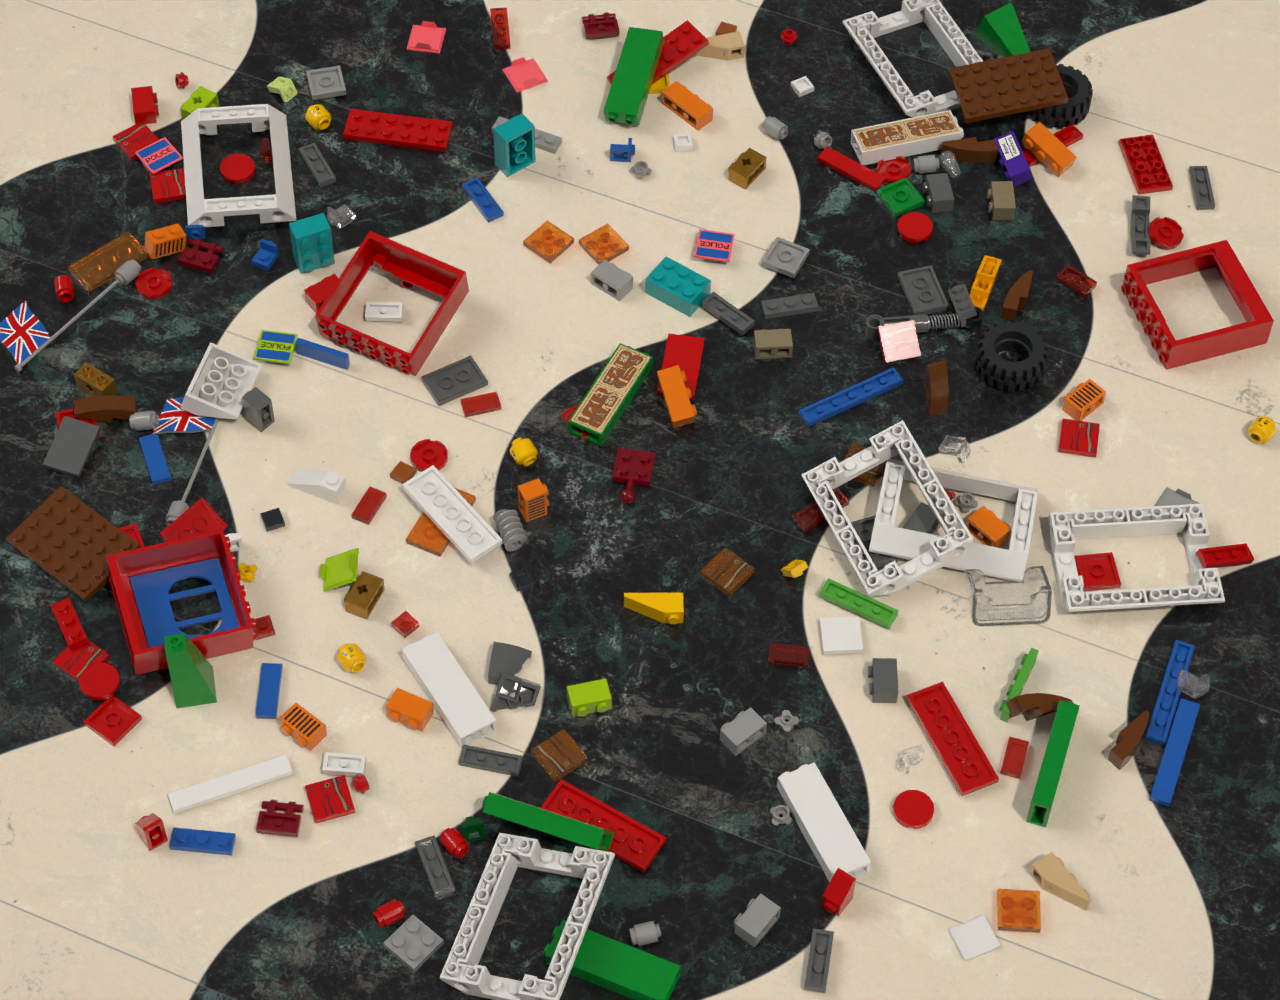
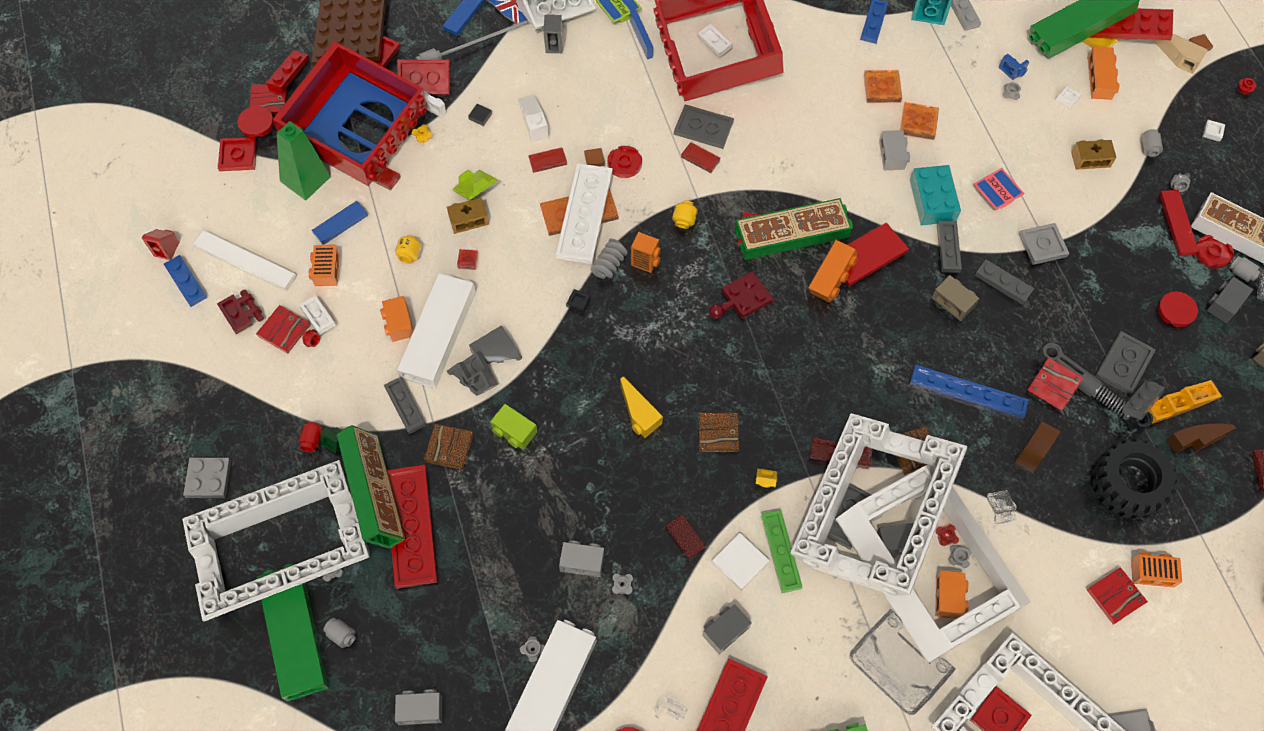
camera: 50 degrees right, 10 degrees up
red brick [372,899,406,928] -> none
dark grey tile [415,835,455,898] -> none
green tile [876,177,925,217] -> none

